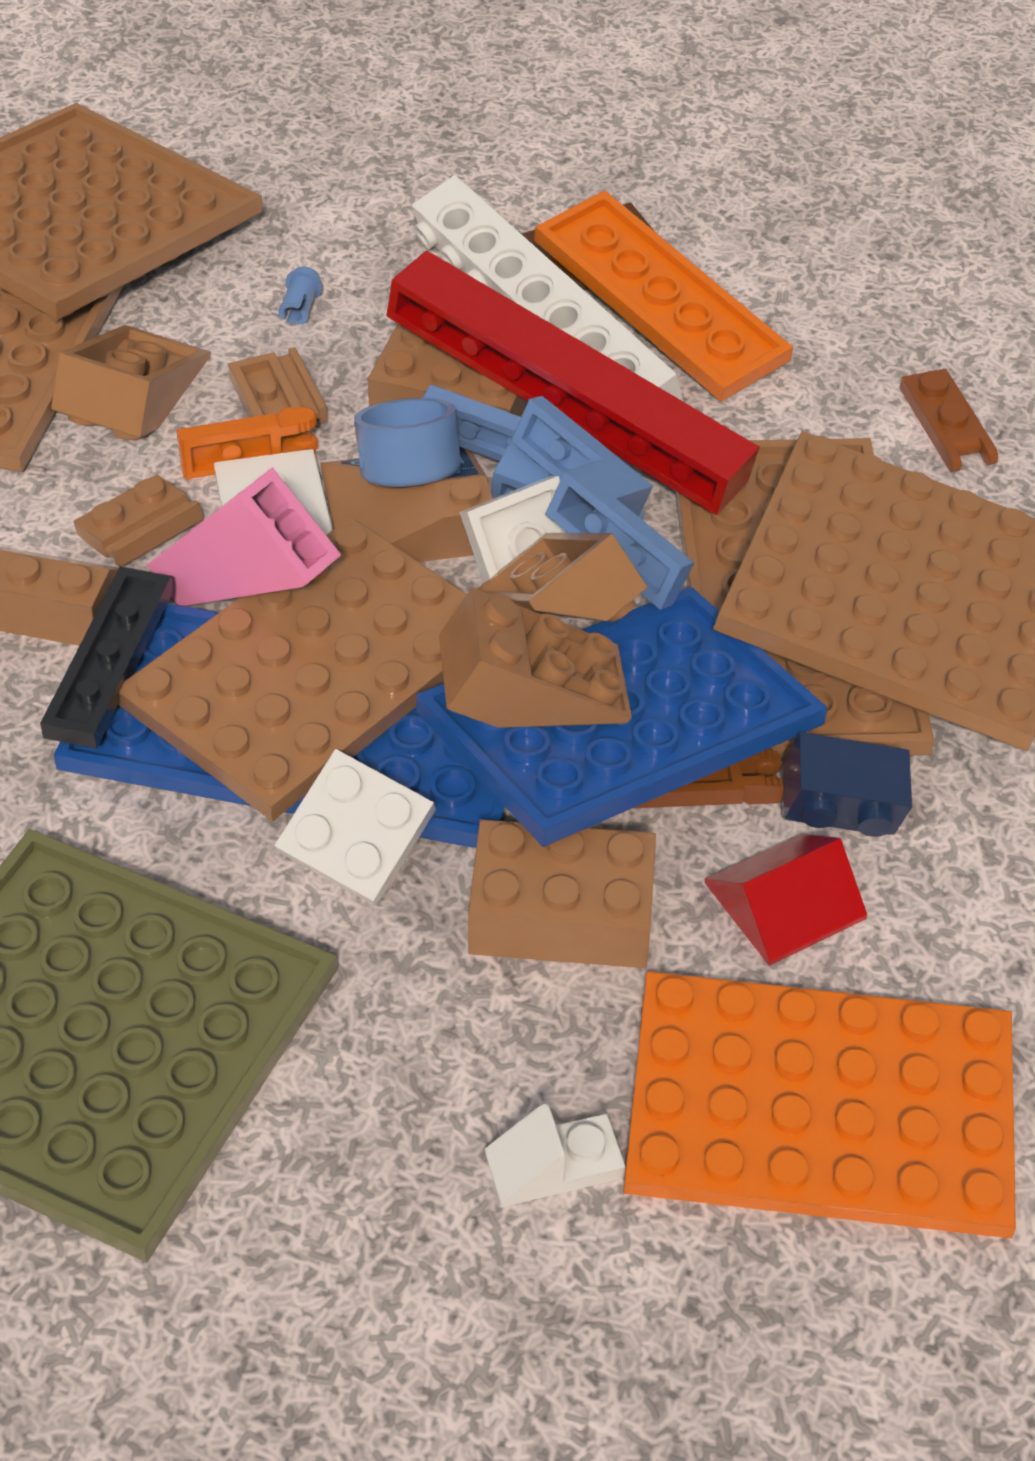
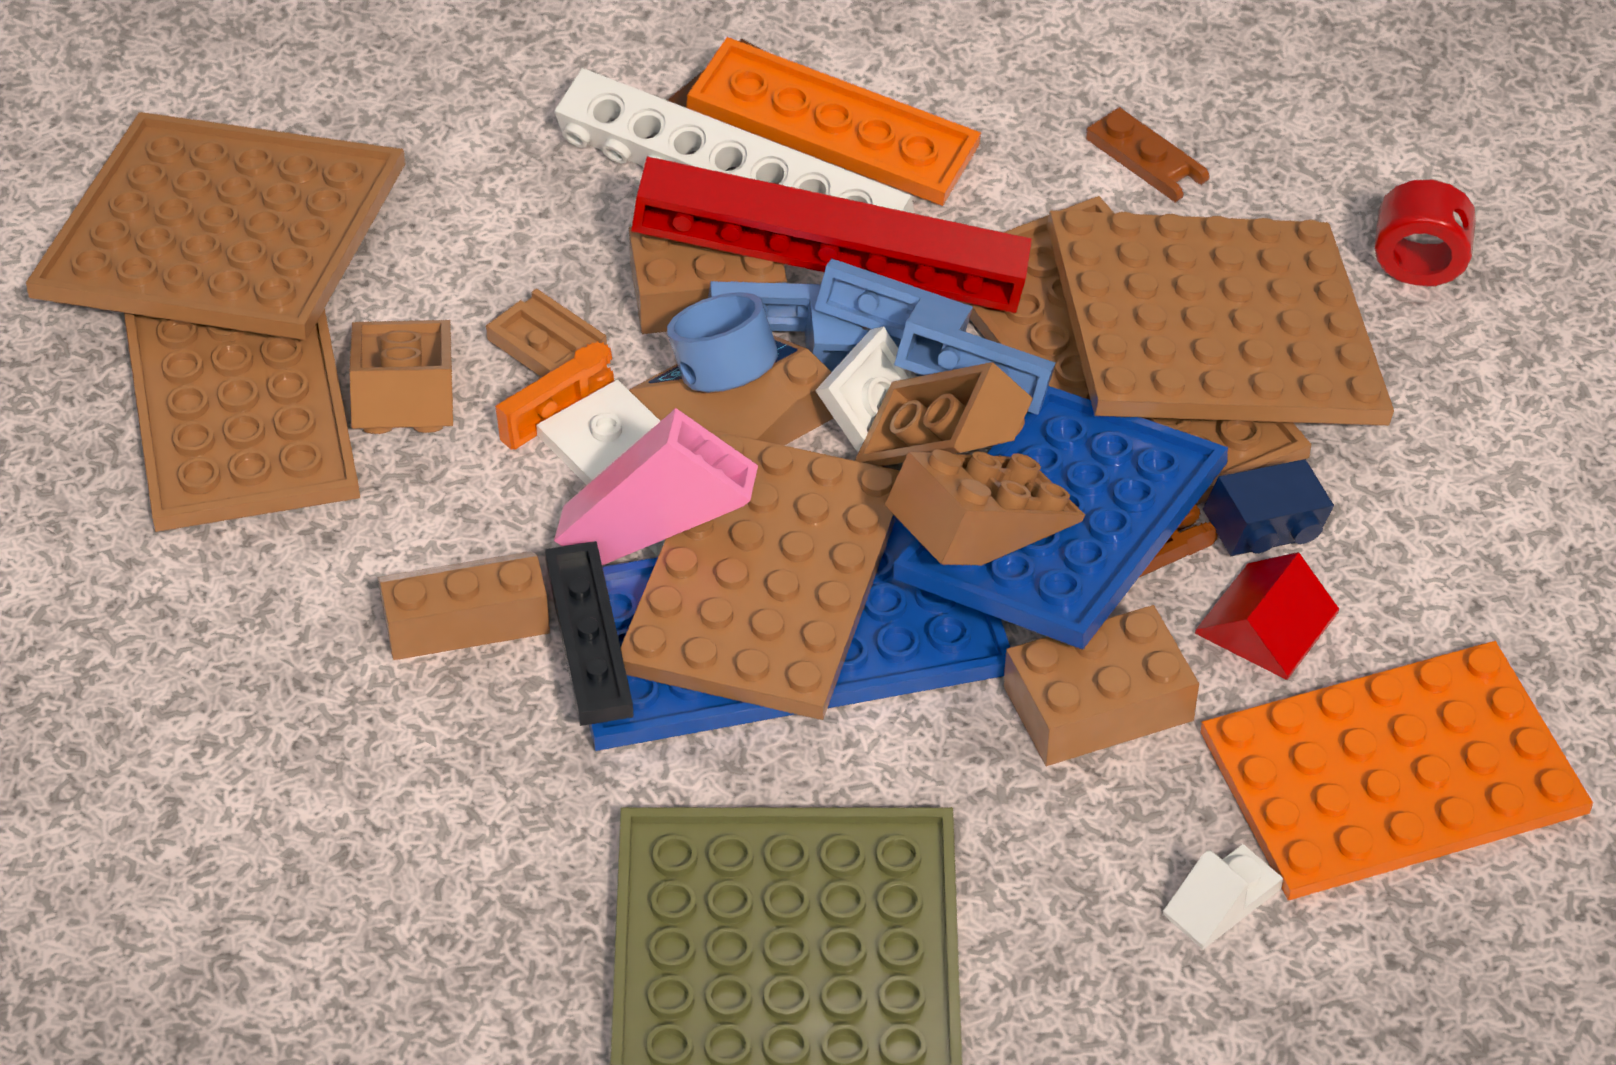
camera: 25 degrees left, 0 degrees up
medium nougat plate [74,474,203,567] -> none
white plate [274,749,436,906] -> none
medium blue pin [278,266,323,324] -> none

